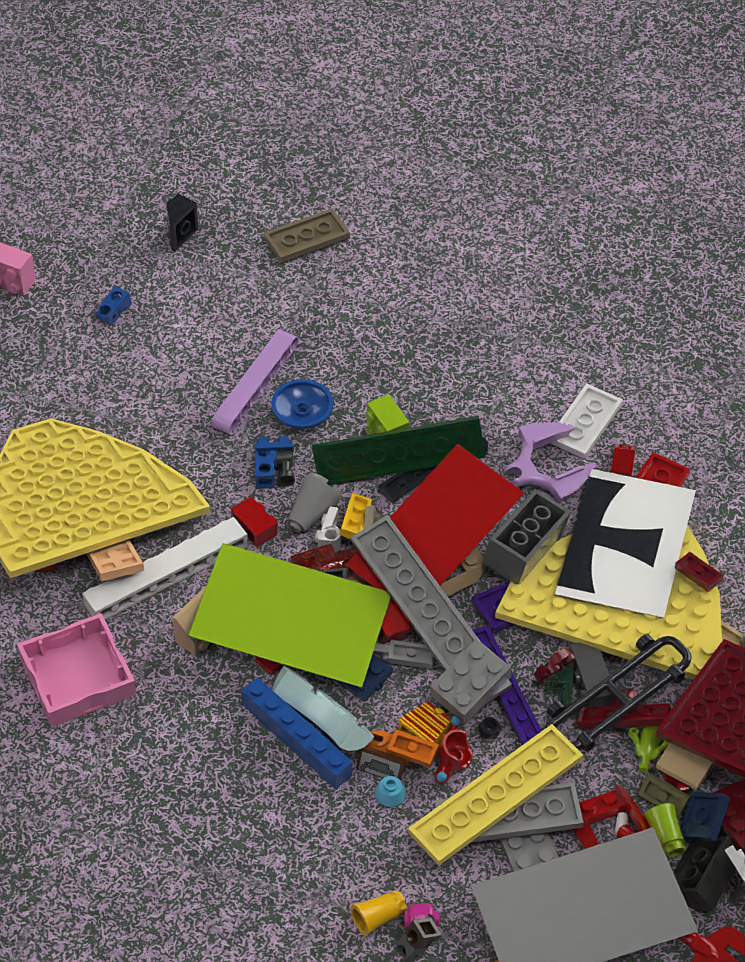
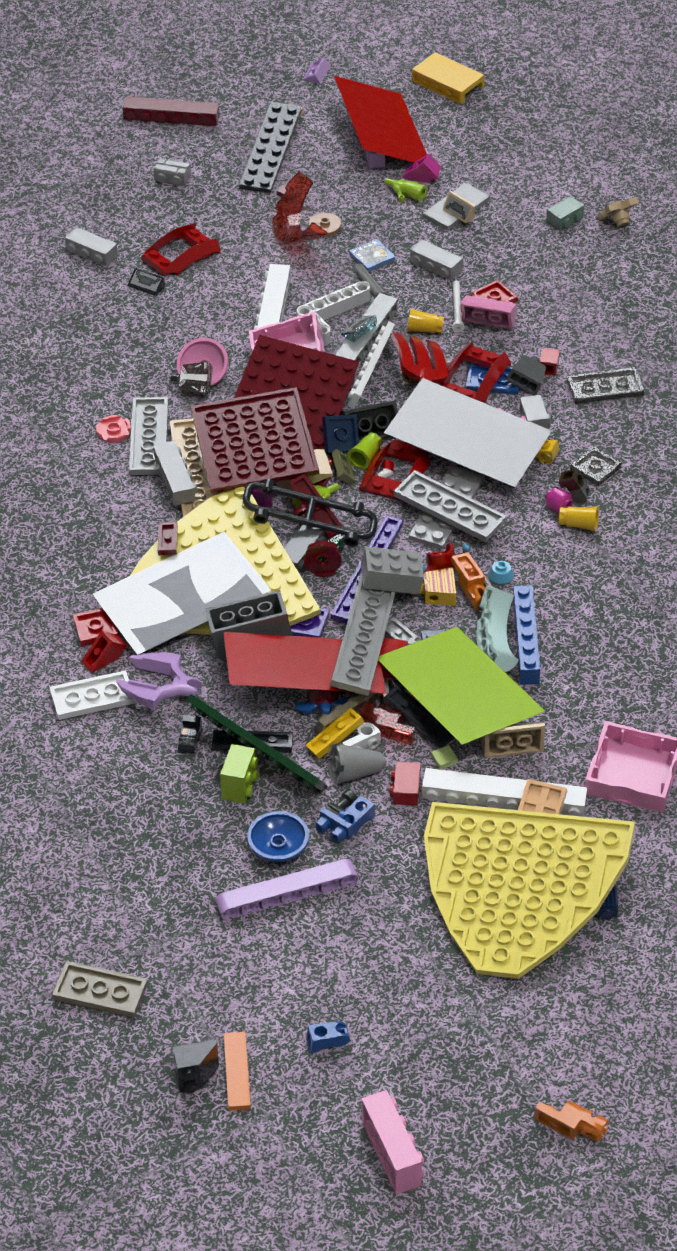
camera: 135 degrees left, 5 degrees down
light yellow plate [408,724,583,865] -> none
none -> tile [224,1032,251,1111]

